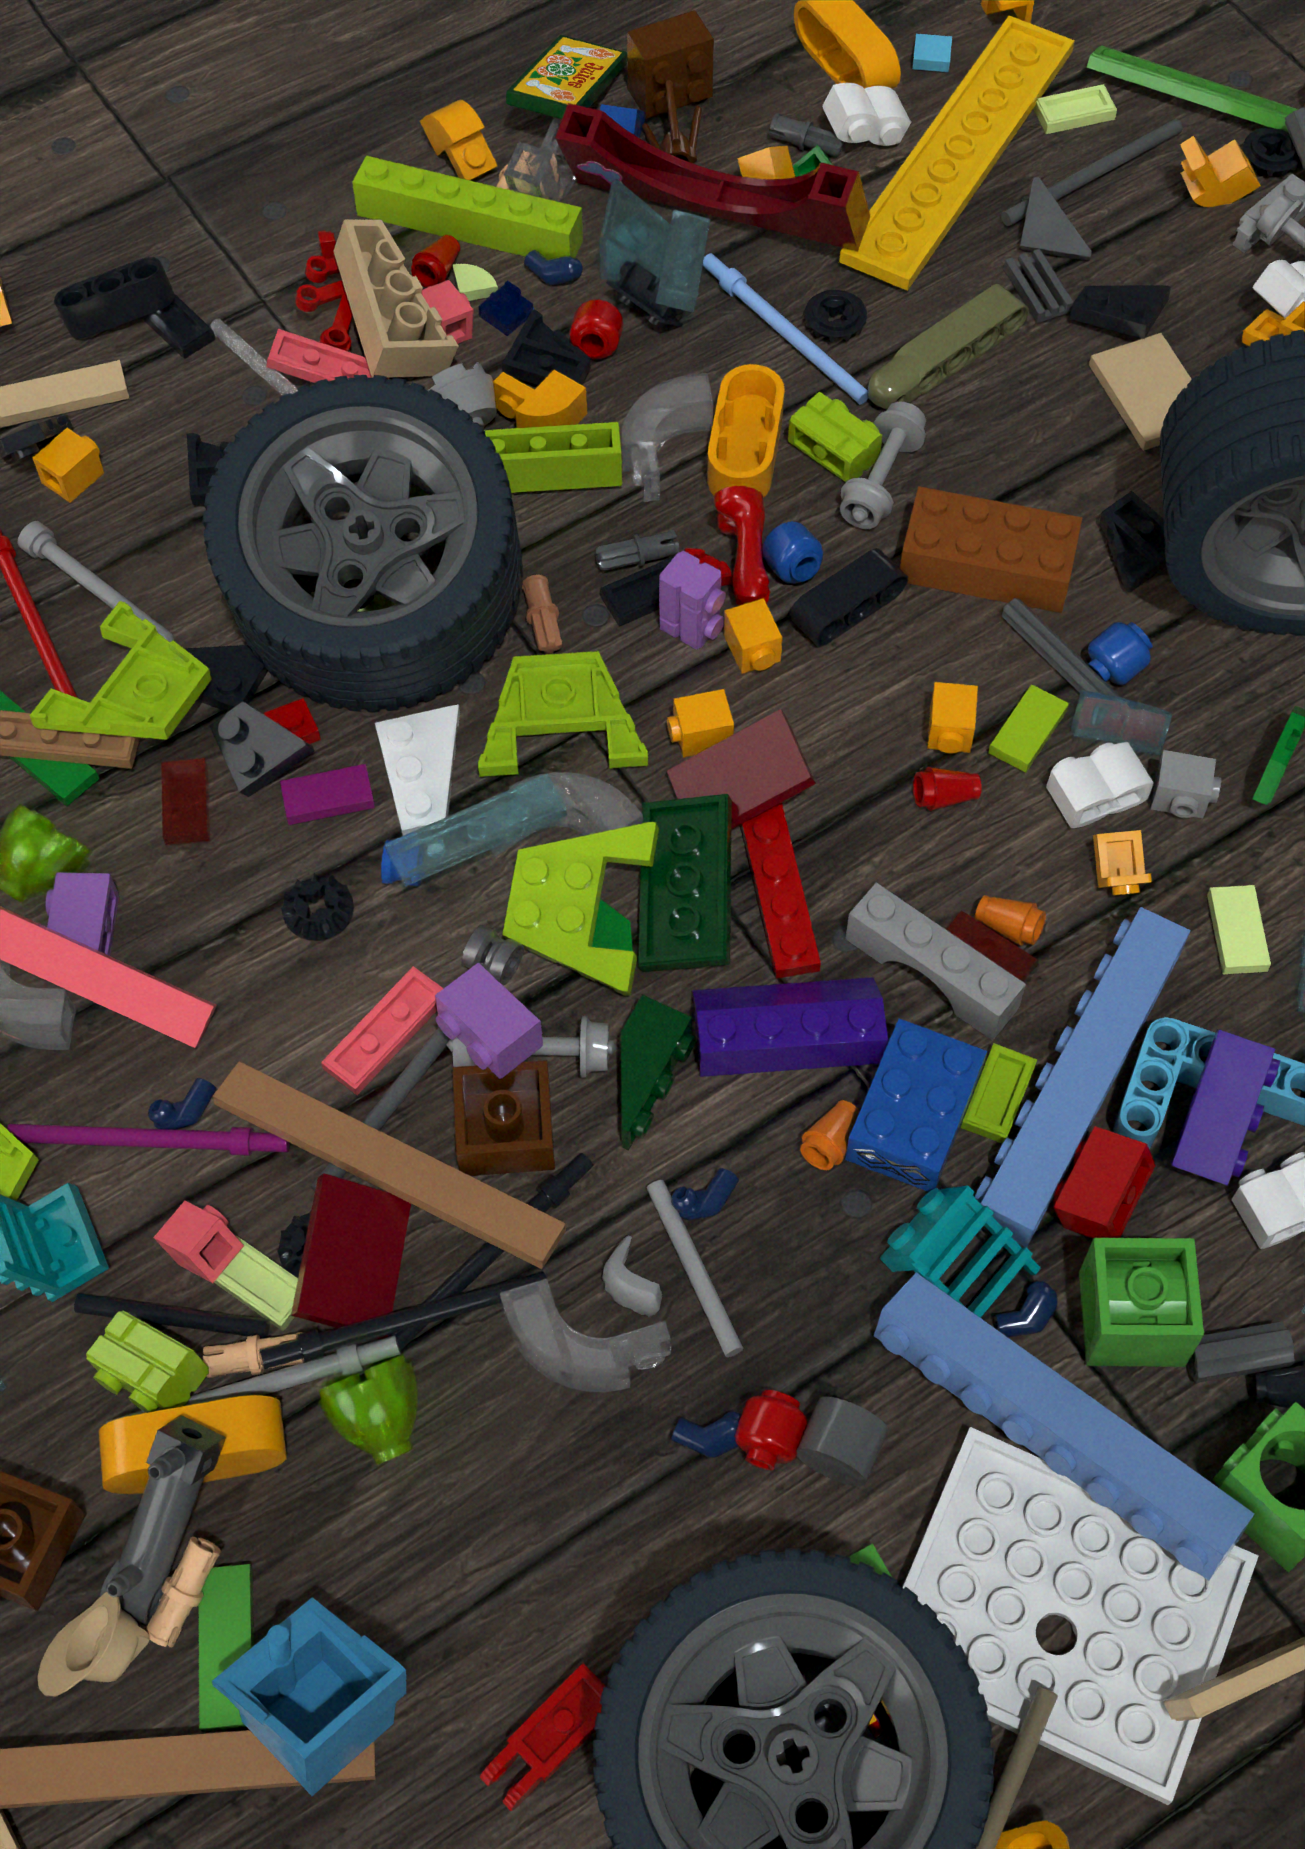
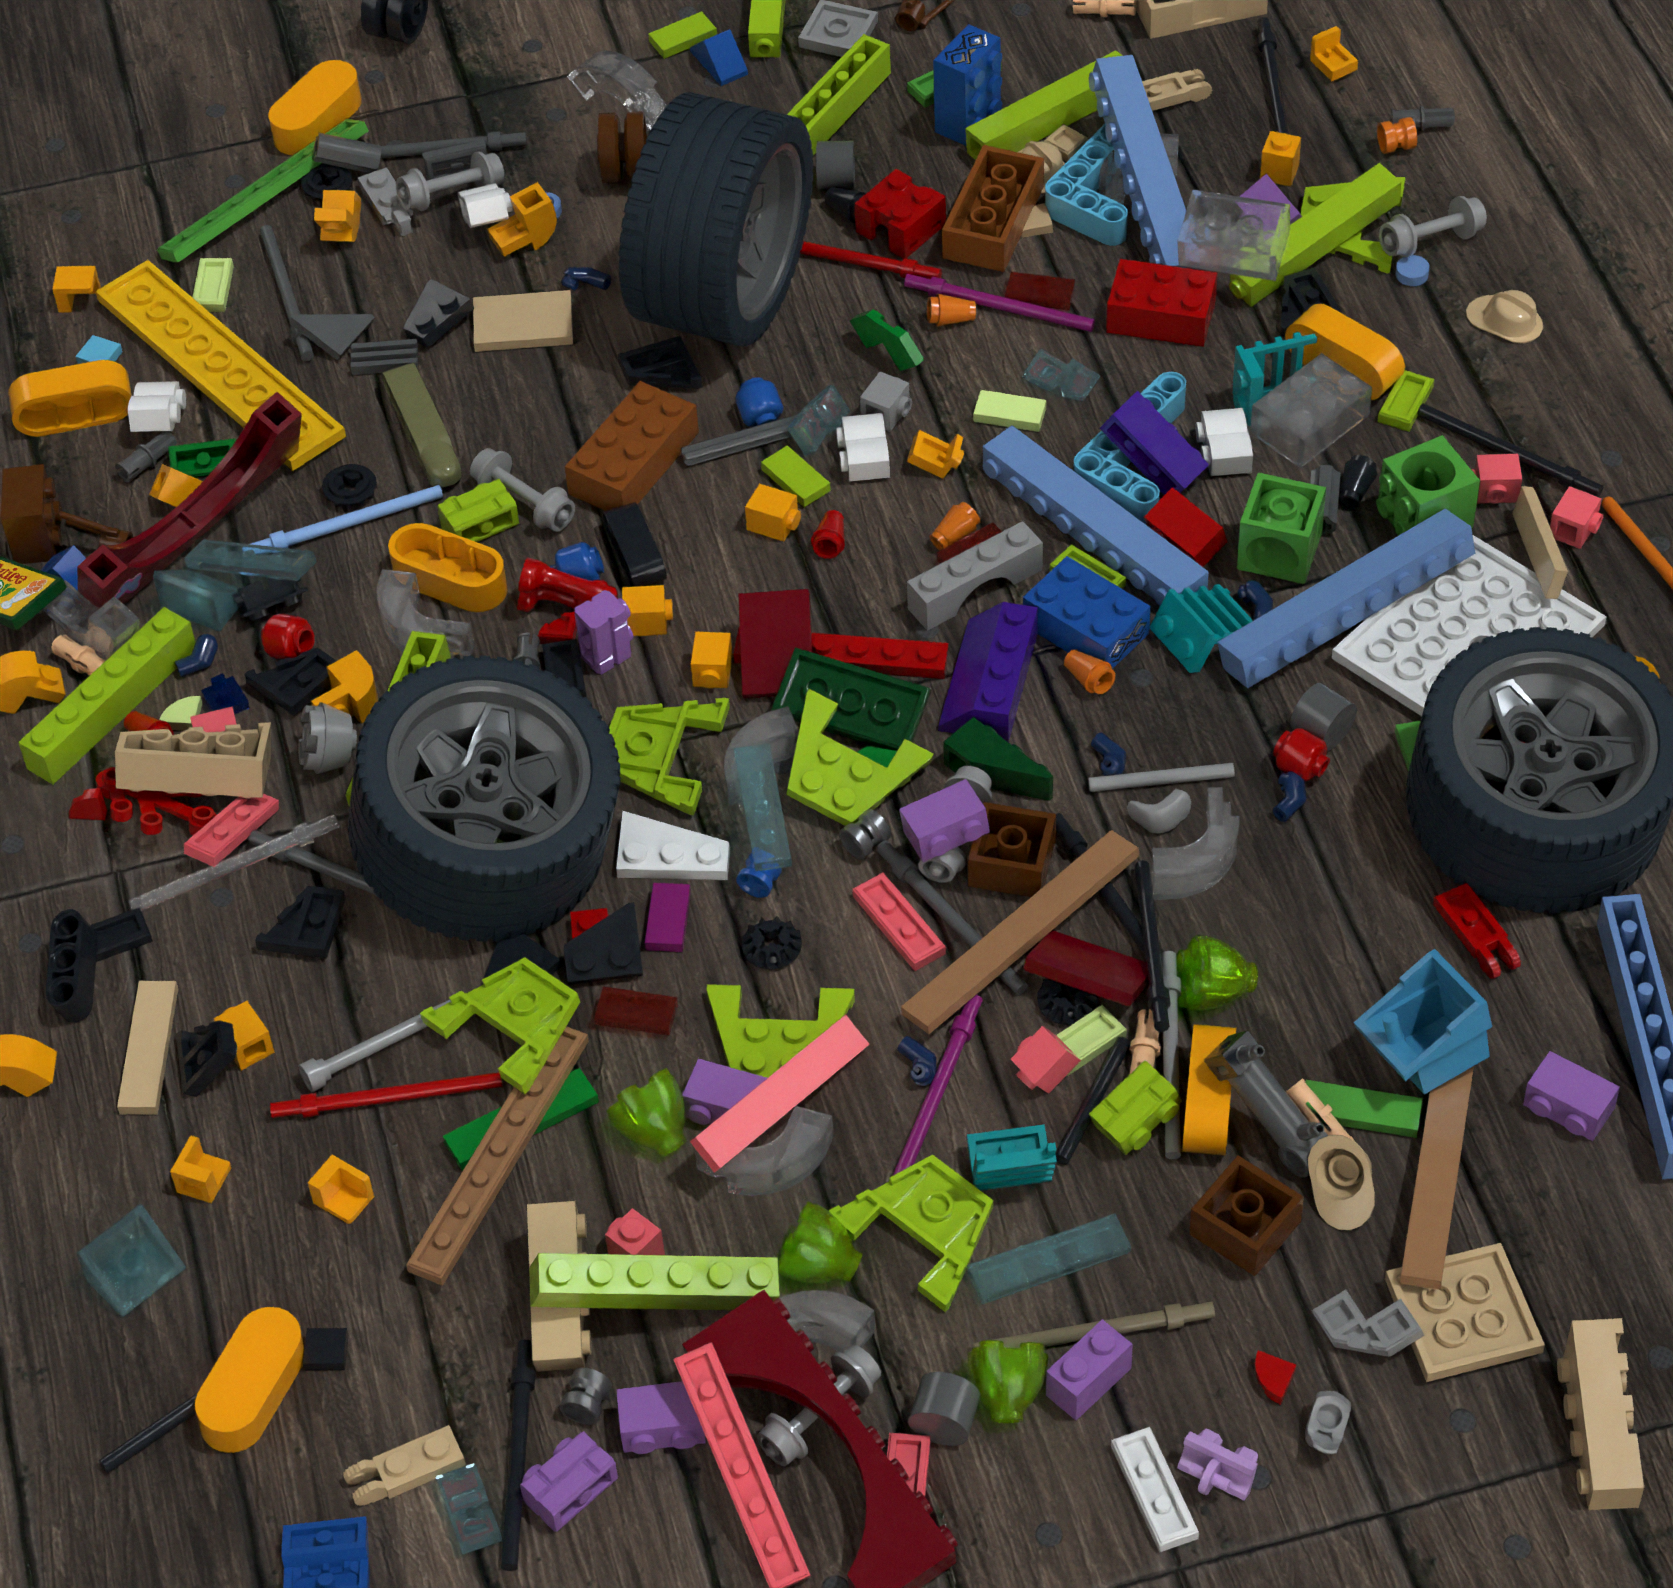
camera: 70 degrees left, 10 degrees down
none -> lime wing [707,984,855,1078]

